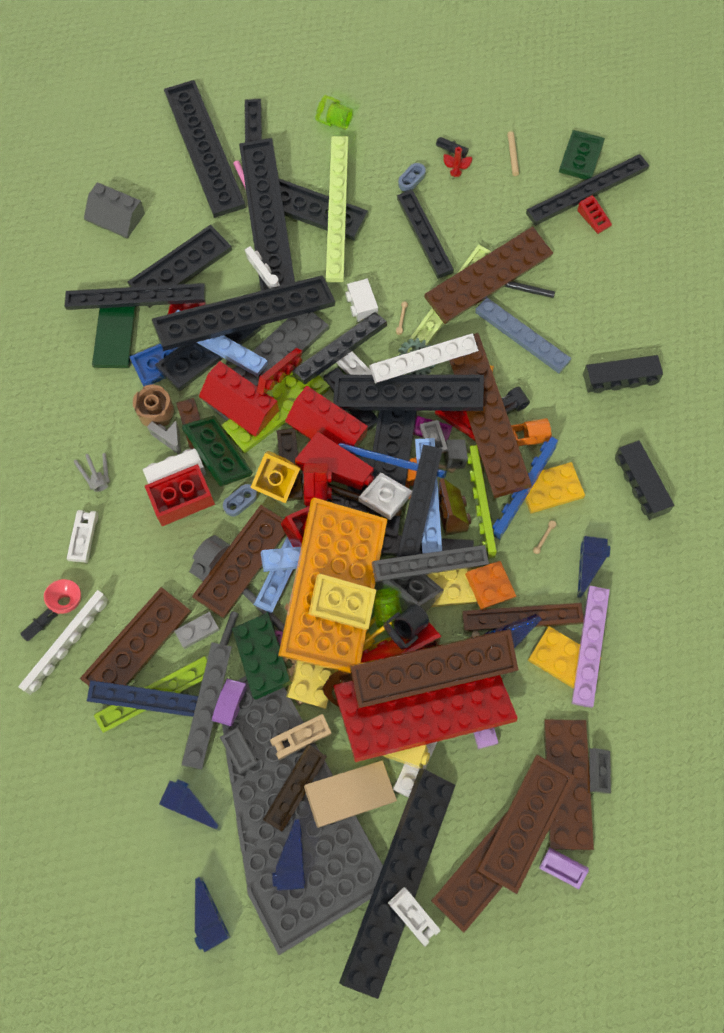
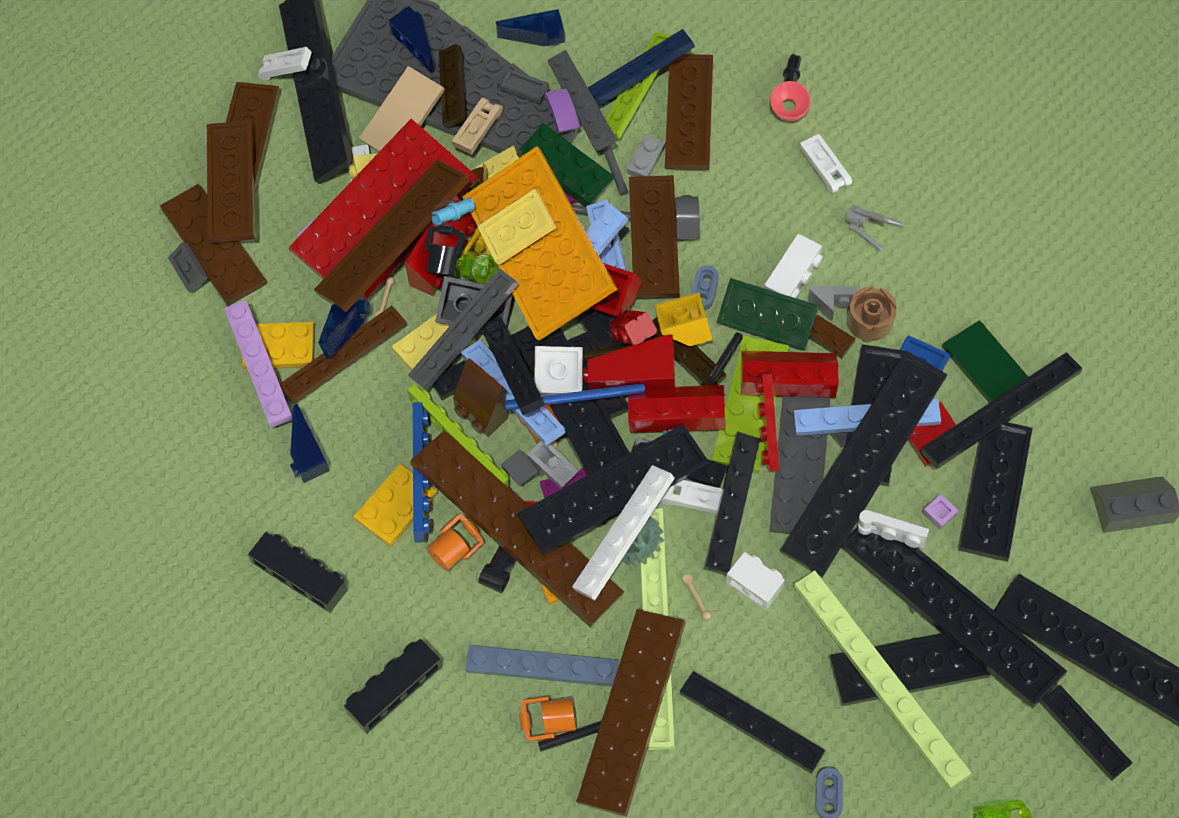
camera: 145 degrees right, 5 degrees down
white plate [18,590,108,695] -> none
red slope [145,464,215,527] -> none
orange plate [465,561,516,610] -> none
tan hinge [533,521,556,554] -> none
tile [539,847,589,889] -> none
none -> medium azure pin [432,198,475,226]
none -> orange piece [519,697,576,742]
none -> black bar [707,332,743,384]
none -> lavender plate [923,494,959,529]

